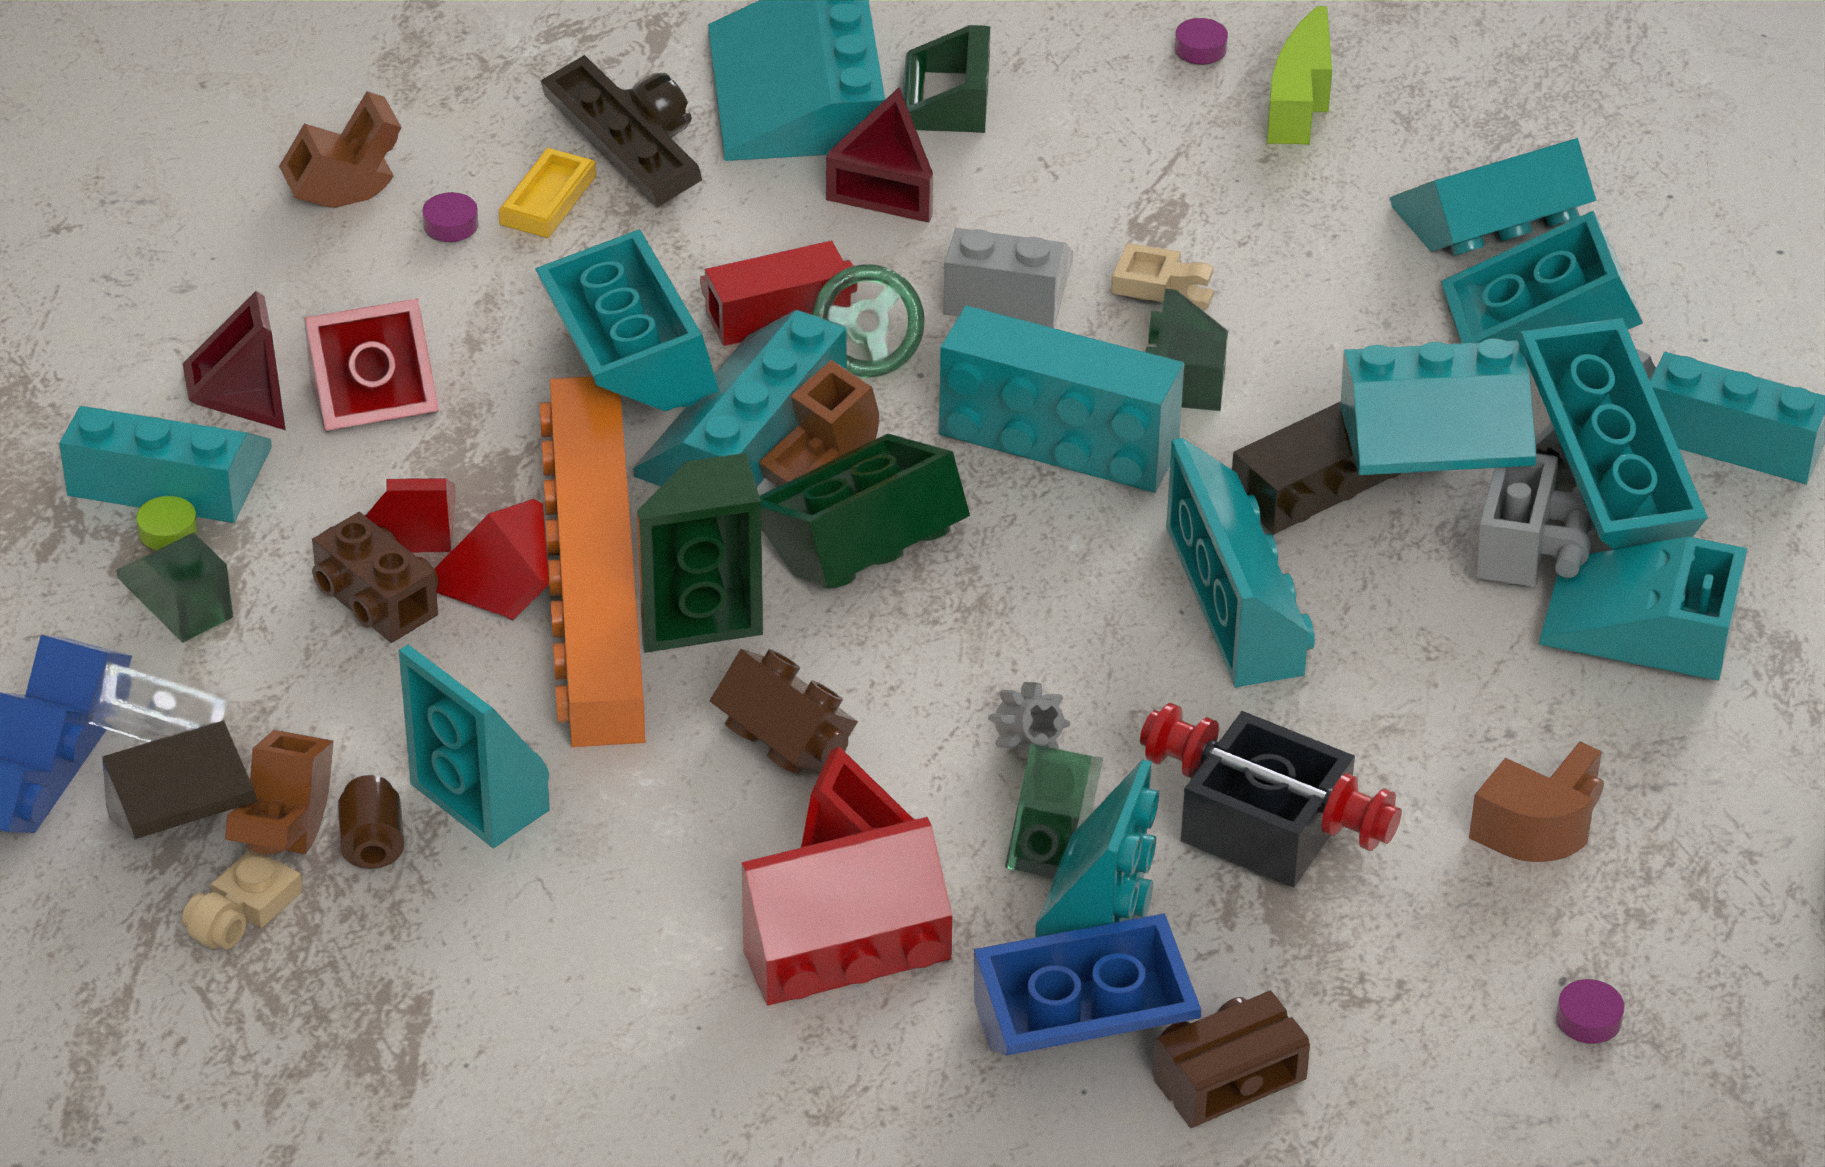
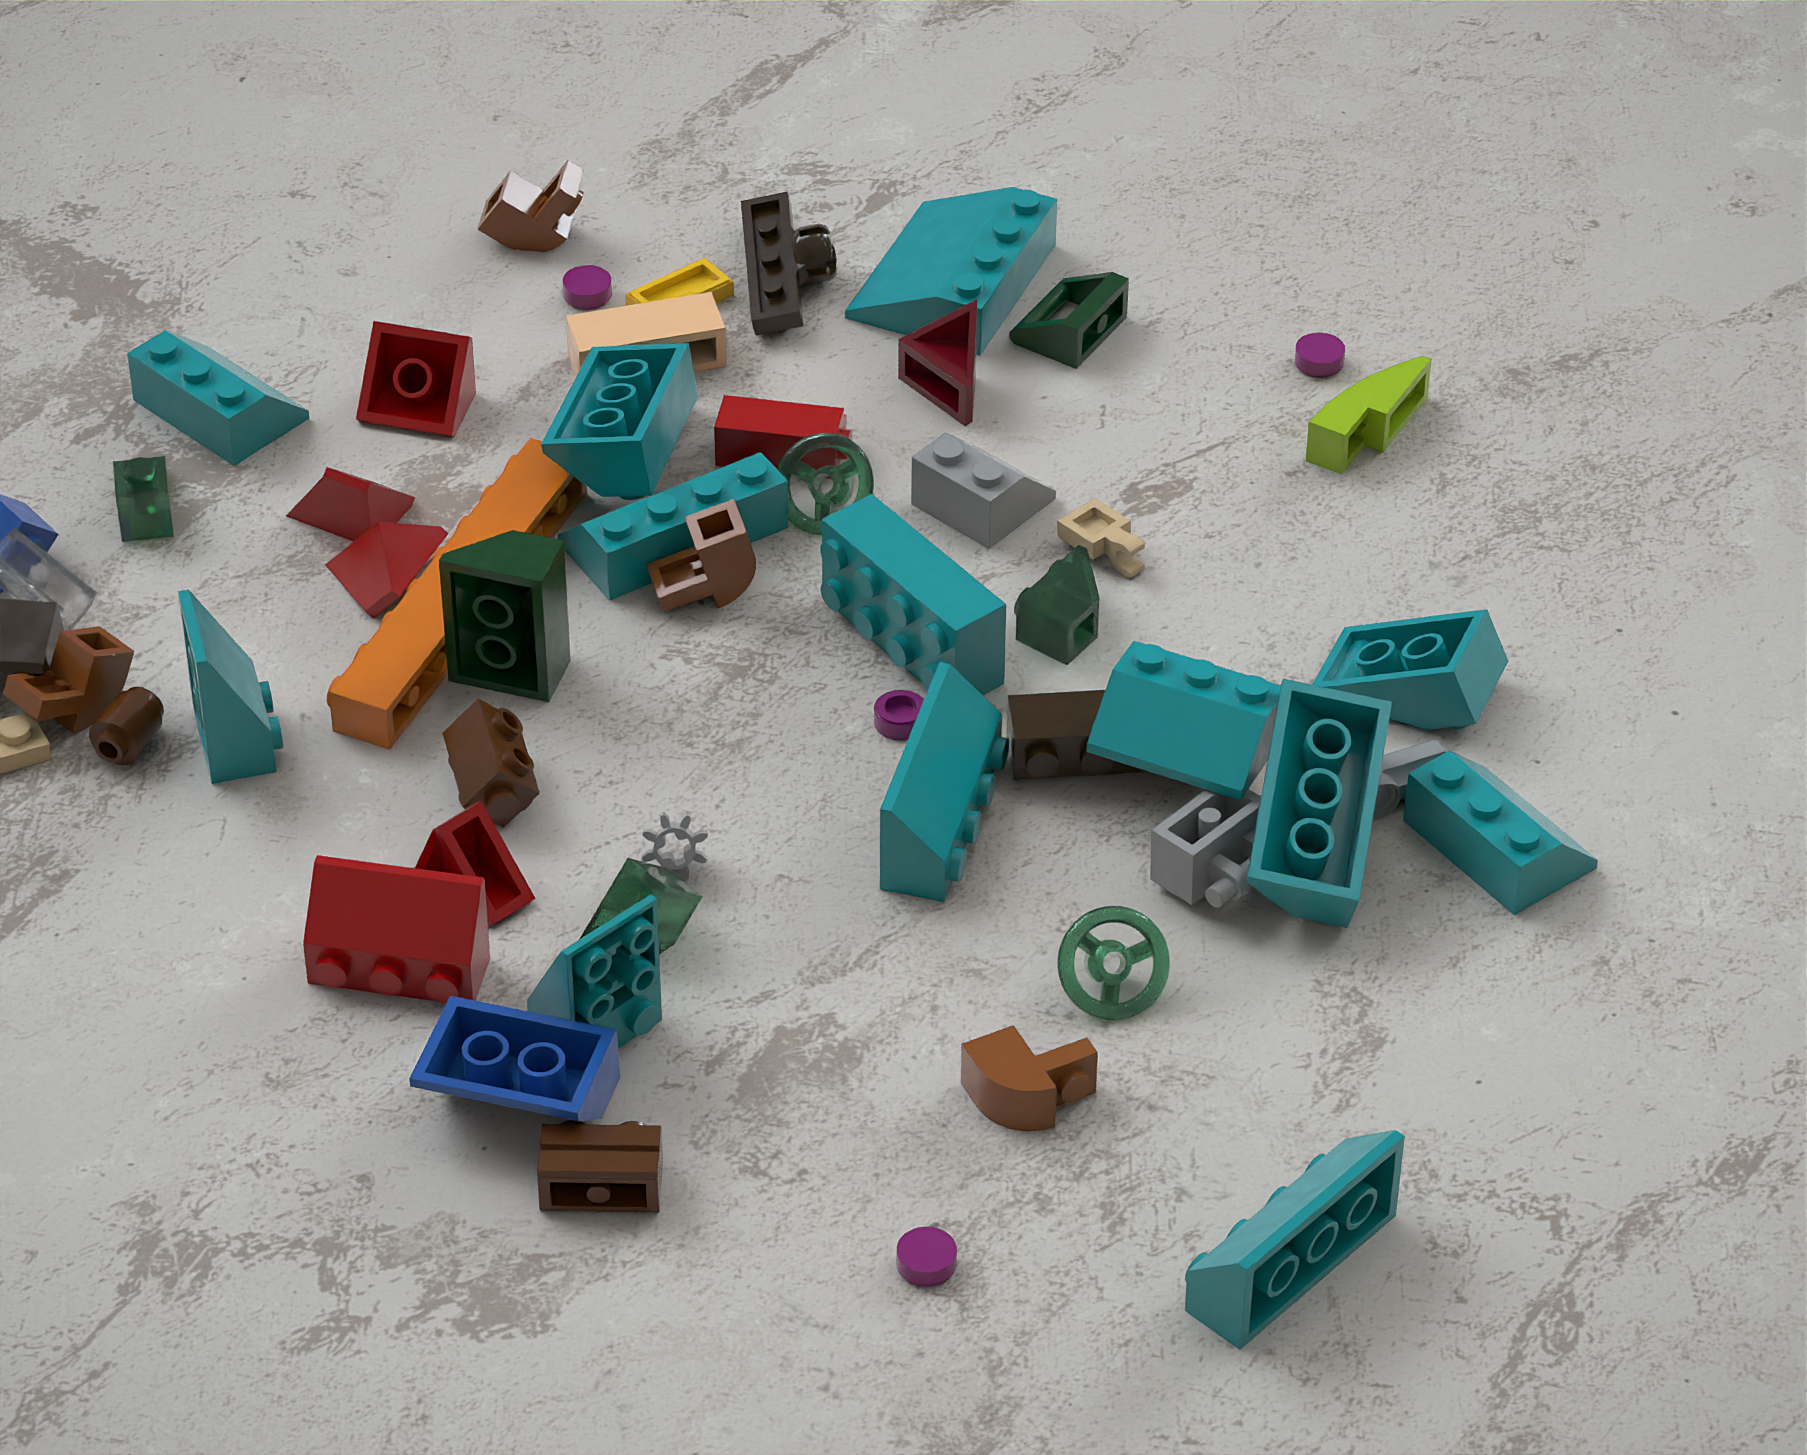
camera: 30 degrees right, 0 degrees up
lime tile [136,496,198,551] -> none
dark red slope [182,291,286,431] -> none
reddish brown brick [312,512,438,643] -> none
dark green slope [760,434,970,588] -> none
black brick [1140,703,1402,888] -> none
teal slope [1389,138,1597,256] -> none
teal slope [1539,536,1748,681] -> none
none -> light nougat brick [566,292,726,376]
none -> magenta tile [874,690,924,740]
none -> clear green piece [1057,906,1170,1020]

